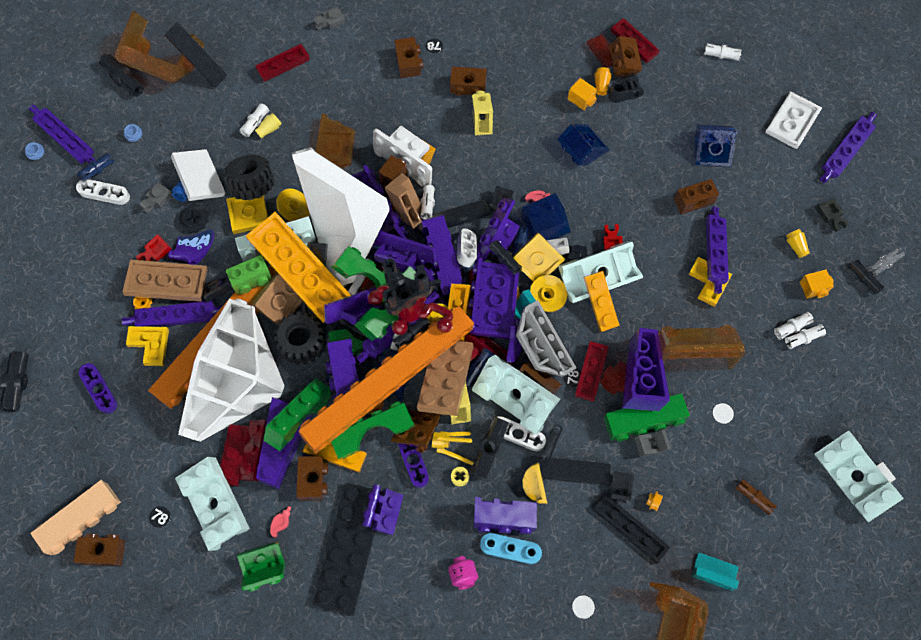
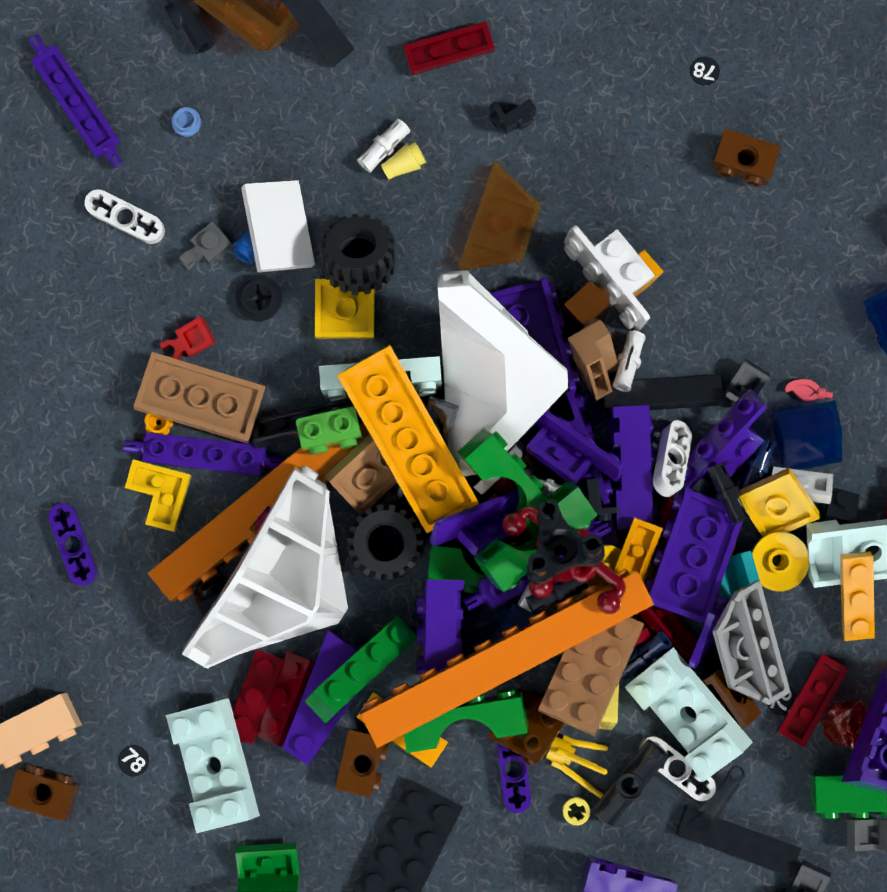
camera: 20 degrees right, 15 degrees up
medium blue plate [25,142,44,160] -> none
dark blue pin [77,153,114,182] -> none
dark purple arm [168,230,214,265] -> none
coral piece [270,506,291,538] -> none
yellow dish [276,189,310,222] -> none
dark purple plate [362,485,403,535] -> none
reddish brown brick [394,37,423,79] -> none
light yellow torso [472,91,493,135] -> none
yellow plate [523,462,547,503] -> none
none -> black bracket [489,99,536,135]

